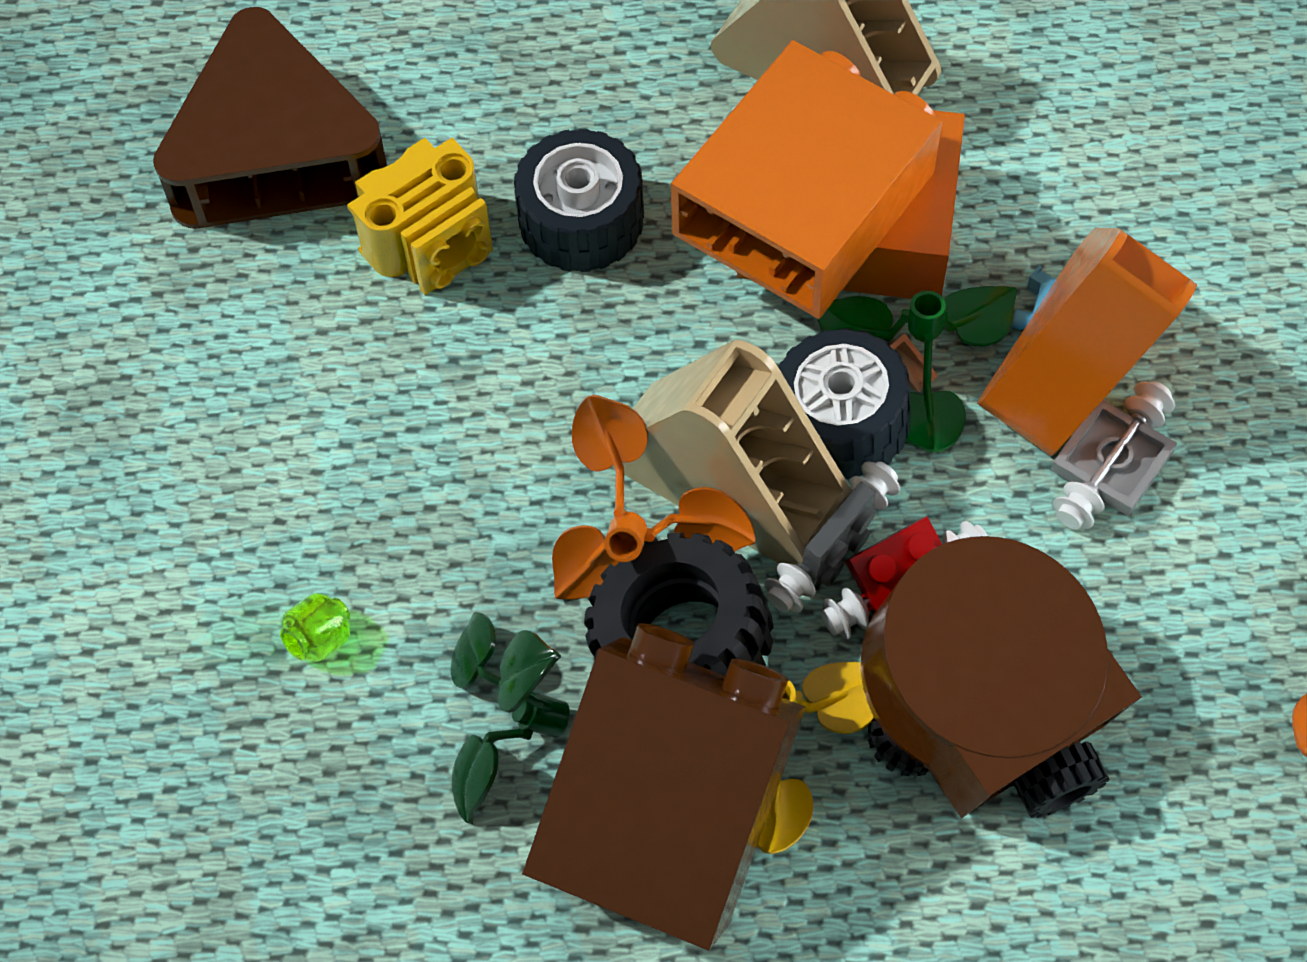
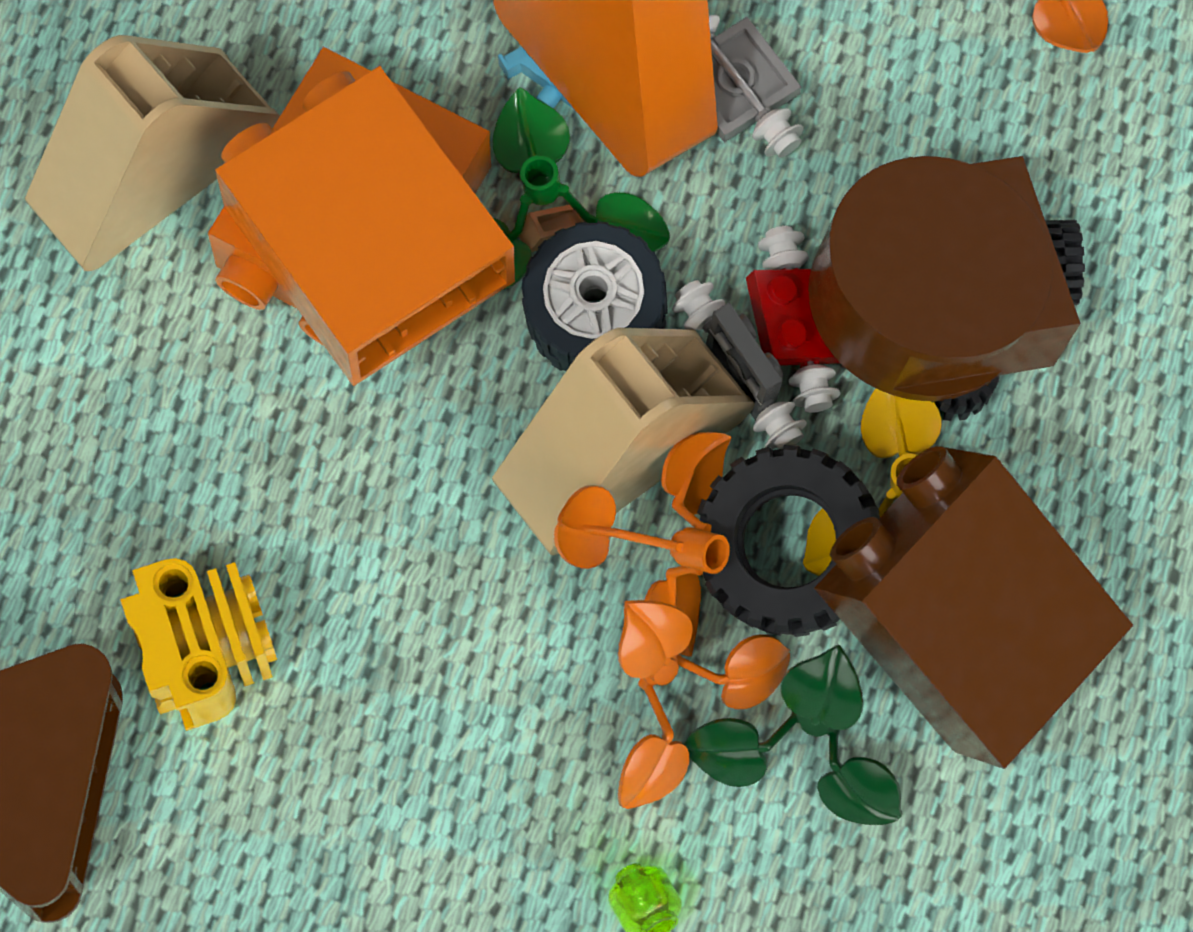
camera: 75 degrees left, 10 degrees up
black wheel [514,129,644,272] -> none
none -> orange plant [618,600,790,809]

